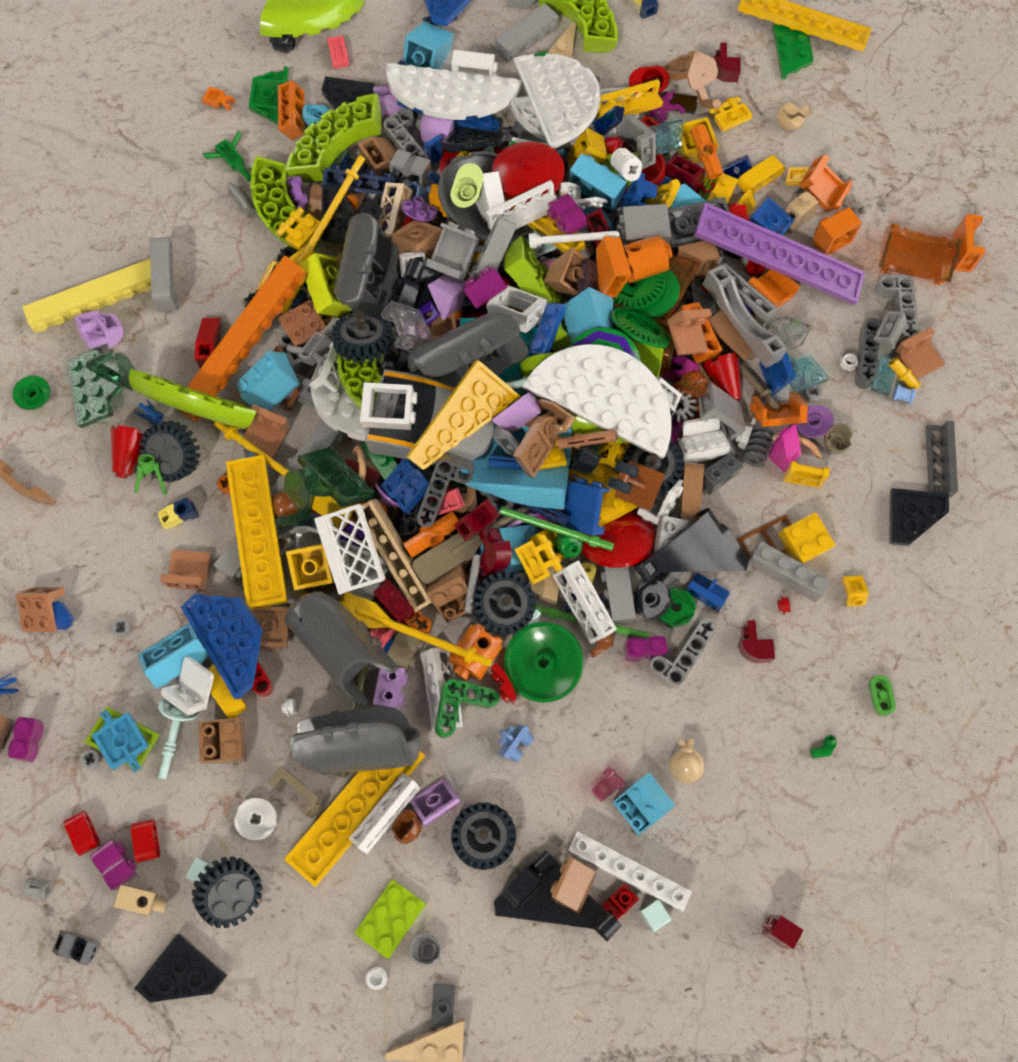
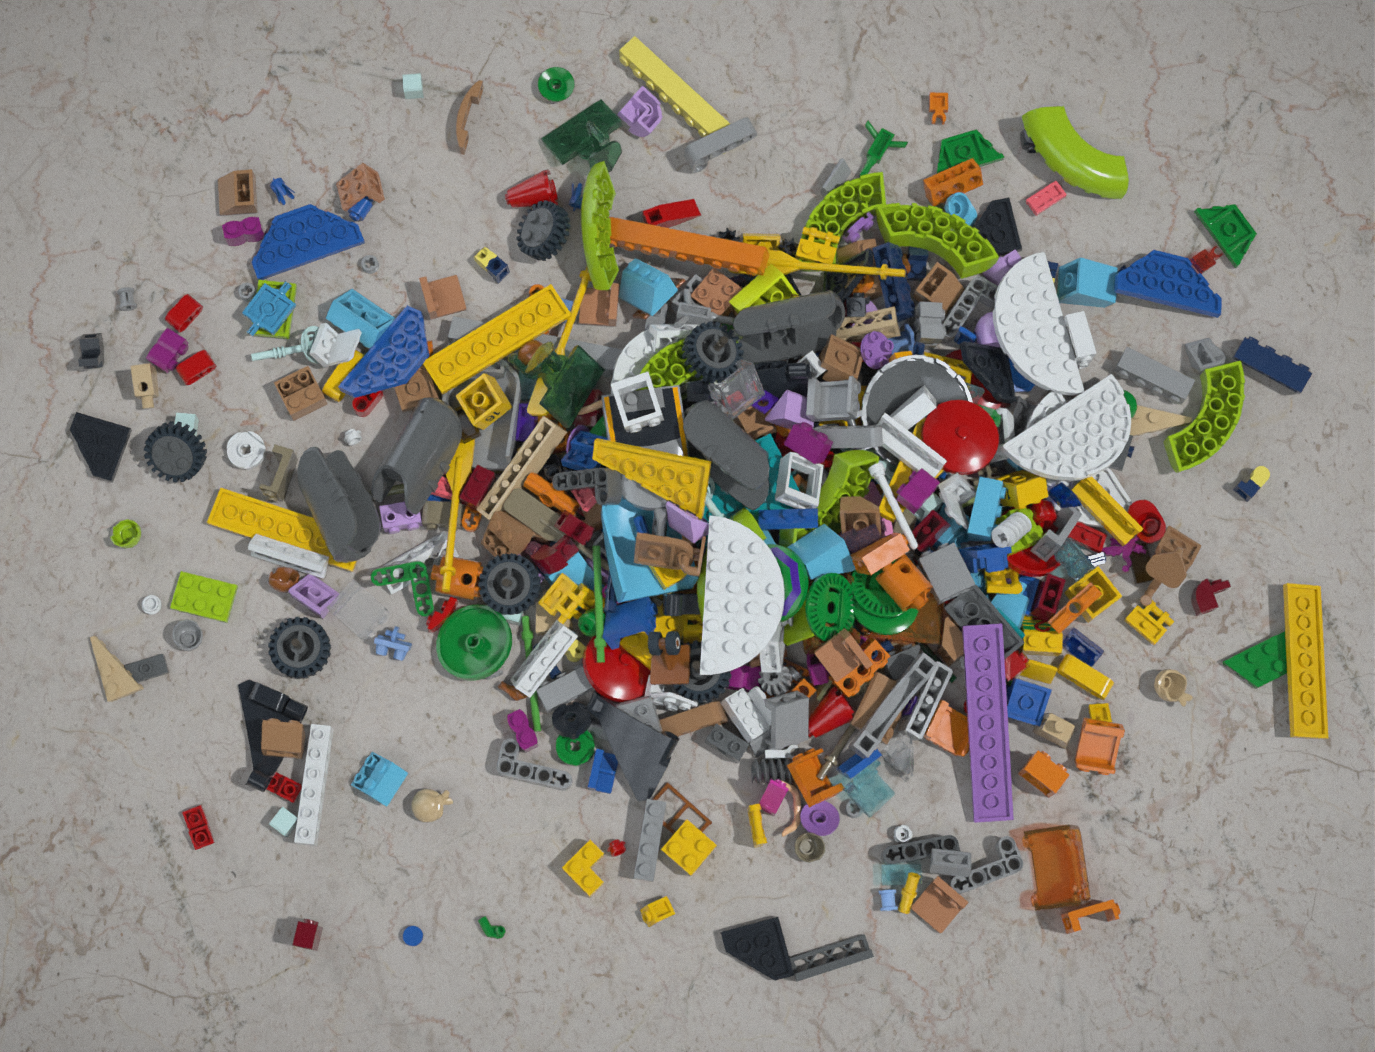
camera: 65 degrees right, 5 degrees up
bright green plant [134,454,167,495] -> none
white fence [314,504,386,594] -> none
yellowish green piece [450,163,484,208] -> none
light grey bar [464,554,481,614] -> none
nougat pin [557,429,618,450] -> none
clear pink plate [590,766,626,802] -> none
clear orange head [680,370,709,398] -> none
dark red brick [738,620,775,663] -> none
bright green plate [869,675,896,716] -> none
none -> lime hair [110,519,141,549]
none -> red slope [182,804,215,850]
none -> blue plate [252,204,365,281]
none -> blue tile [403,926,423,946]
none -> yellow brick [562,840,604,897]

